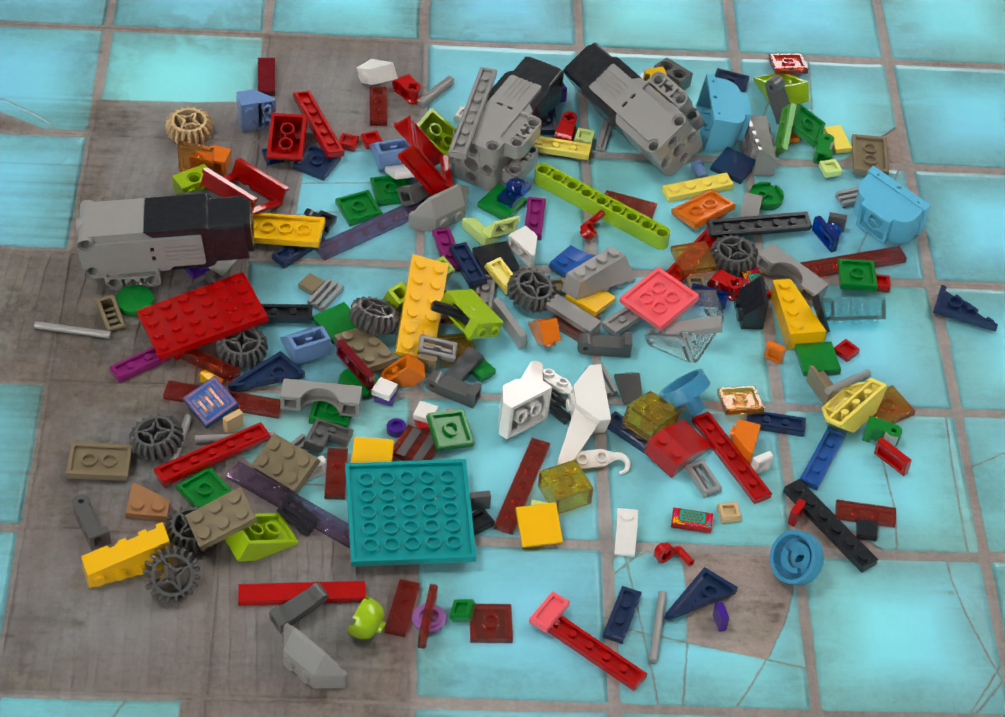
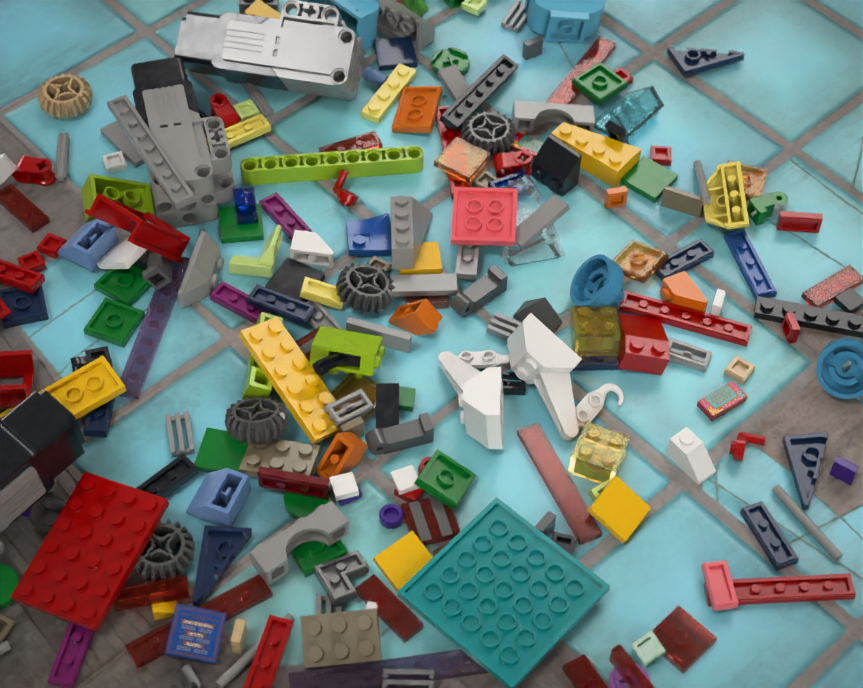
camera: 40 degrees left, 5 degrees up
dark tan tile [298,273,325,295] -> none
clear blue tile [812,215,841,253] -> none
none -> tan gear [37,73,93,120]

